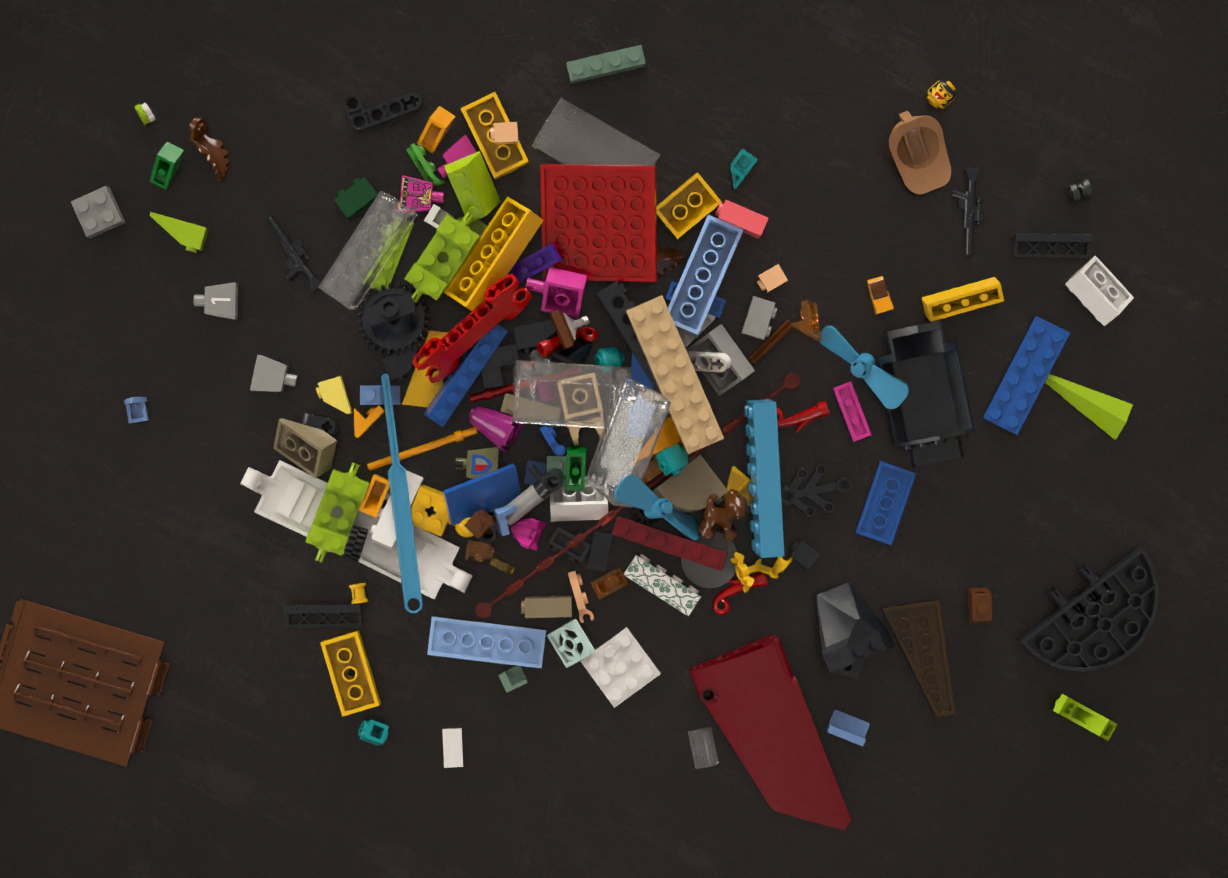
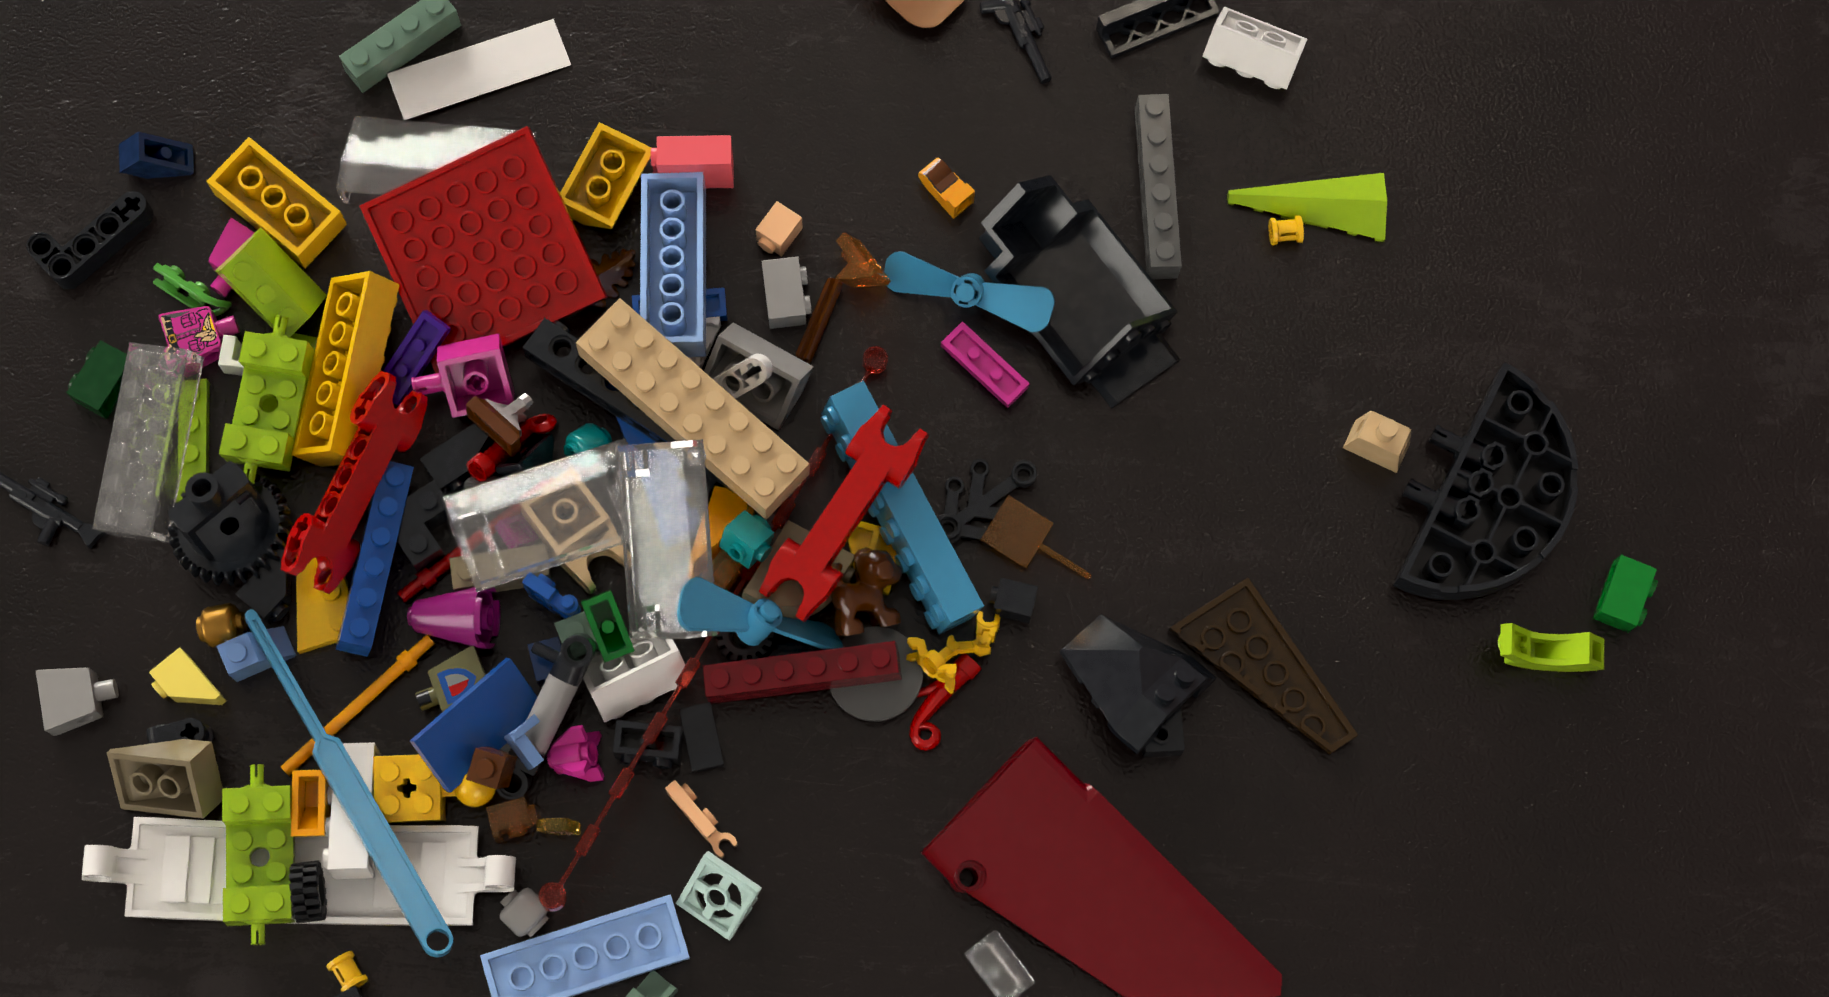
camera: 30 degrees left, 15 degrees down
light orange slope [354,405,385,438] -> none
light orange slope [417,106,455,154] -> none
light nougat brick [490,122,519,144] -> none
dark tan brick [521,596,572,618] -> none
white plate [580,627,661,708] -> none
clear orange slope [590,567,628,600] -> none
white brick [624,554,701,616] -> none
teal slope [730,148,758,189] -> none
red plant [777,400,830,433] -> none
medium blue panel [826,710,870,746] -> none
blue tile [855,461,917,546] -> none
yellow brick [922,277,1004,322] -> none
reddish brown torso [968,588,992,624] -> none
blue plate [983,316,1071,436] -> none
none -> dark blue slope [119,132,194,179]
none -> pearl gold head [196,603,248,648]
none -> white sticker [387,19,571,120]
none -> light grey head [499,888,549,937]
none -> red piece [759,404,929,622]
none -> clear orange piece [981,495,1091,579]
none -> dark grey brick [1135,94,1182,280]
none -> yellow bush [1268,215,1304,246]
none -> tan torso [1343,411,1411,473]
none -> green brick [1592,555,1658,633]

